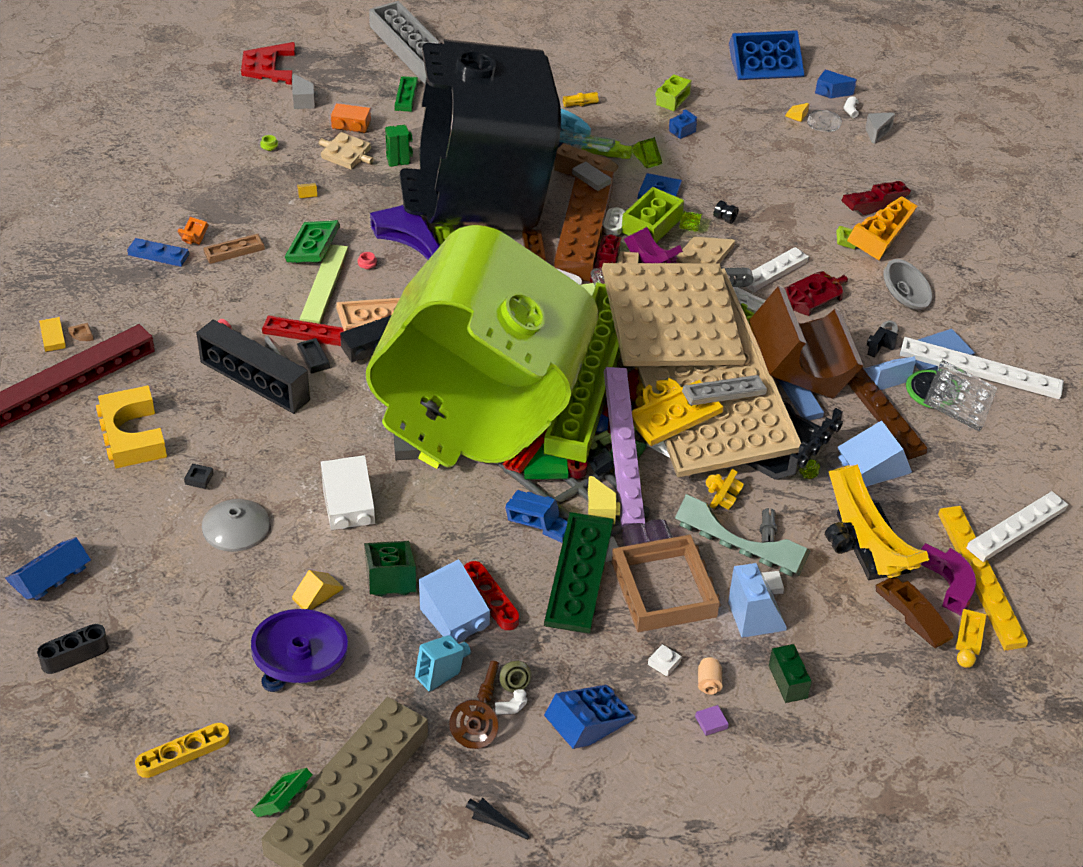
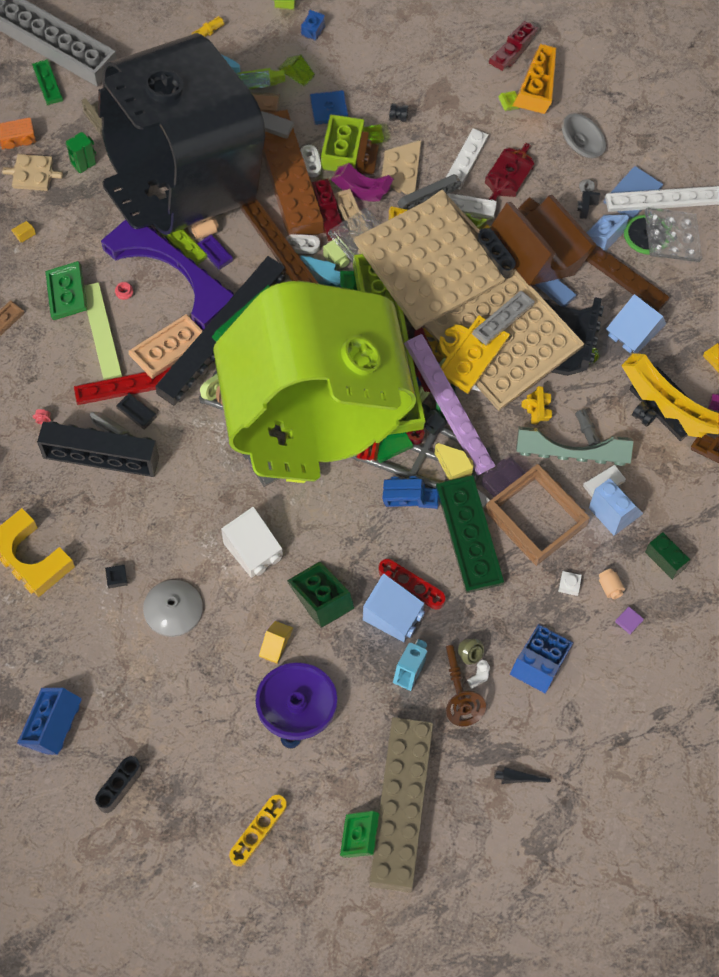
camera: 25 degrees left, 20 degrees up
none -> reddish brown bracket [357,131,379,174]
none -> black beam [477,228,516,279]

